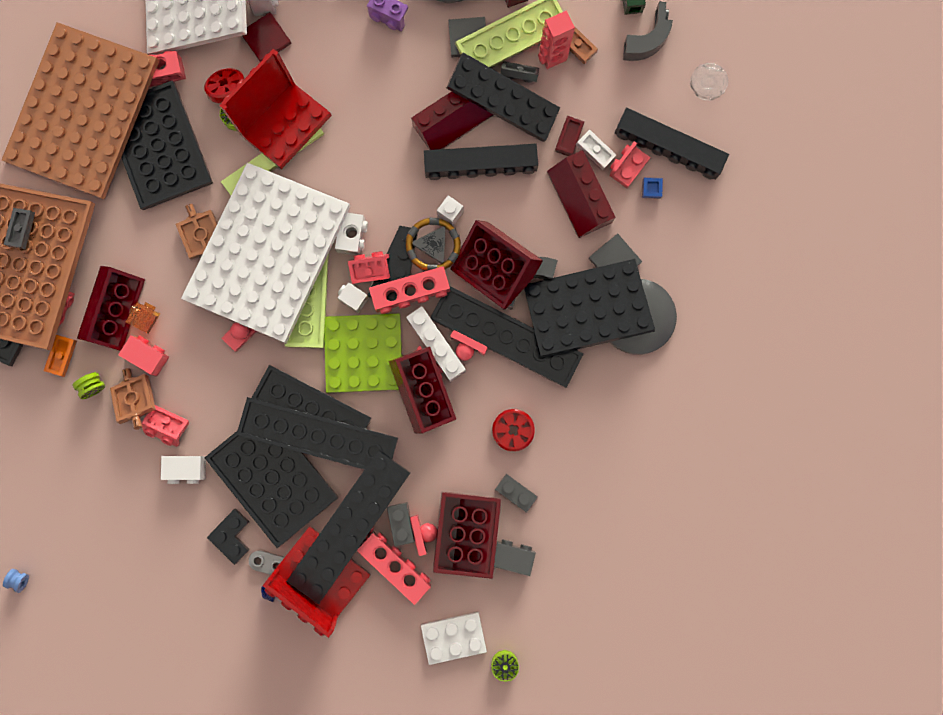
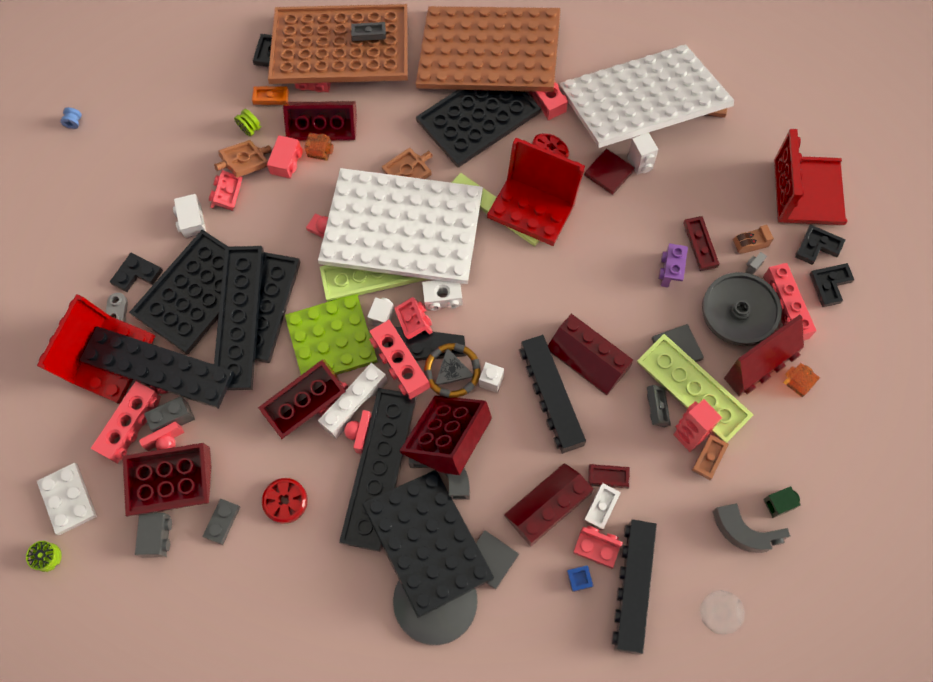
camera: 80 degrees right, 15 degrees down
black plate [446,52,560,142] -> none

